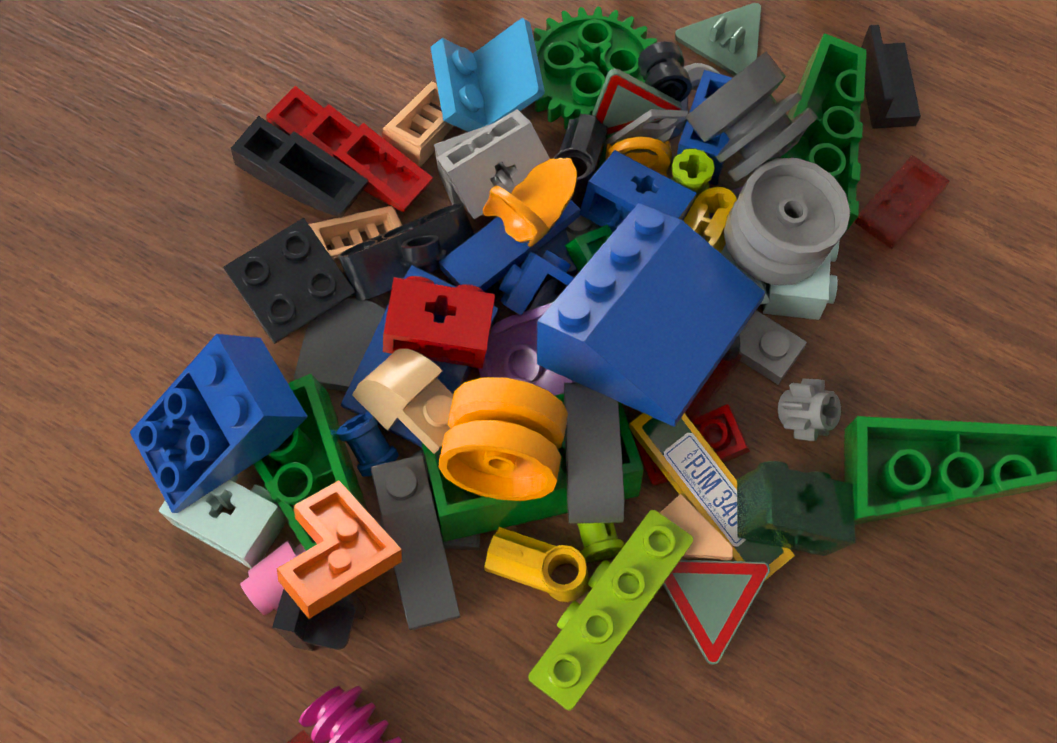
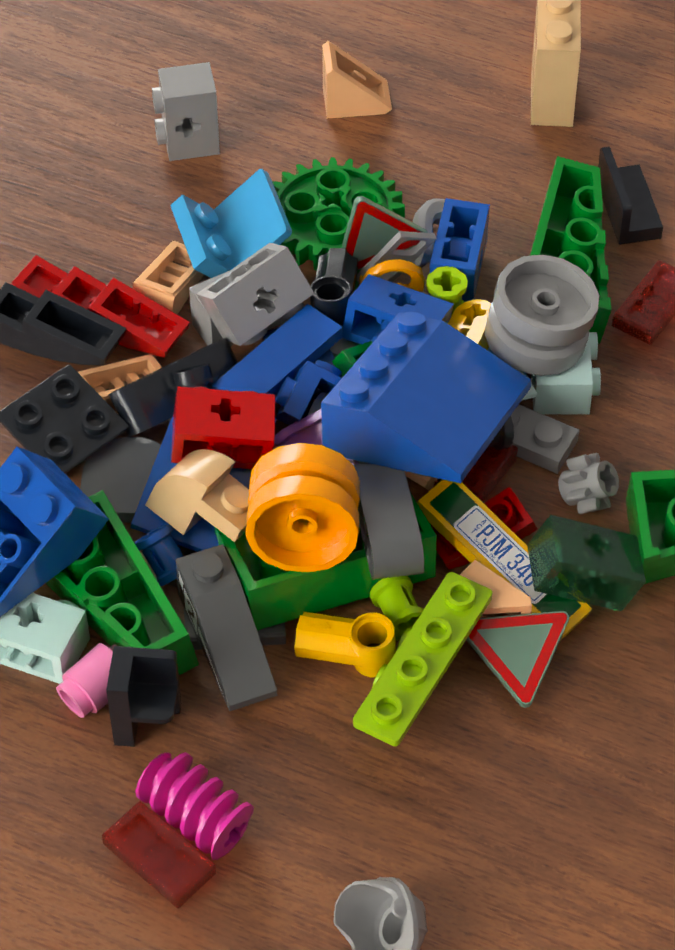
camera: 10 degrees left, 15 degrees down
orange plate [276,480,402,619] -> none
light orange piece [483,158,577,247] -> none
black wheel [638,41,692,102] -> none
sand green piece [675,3,761,76] -> none
dark grey wheel [685,51,817,182] -> none

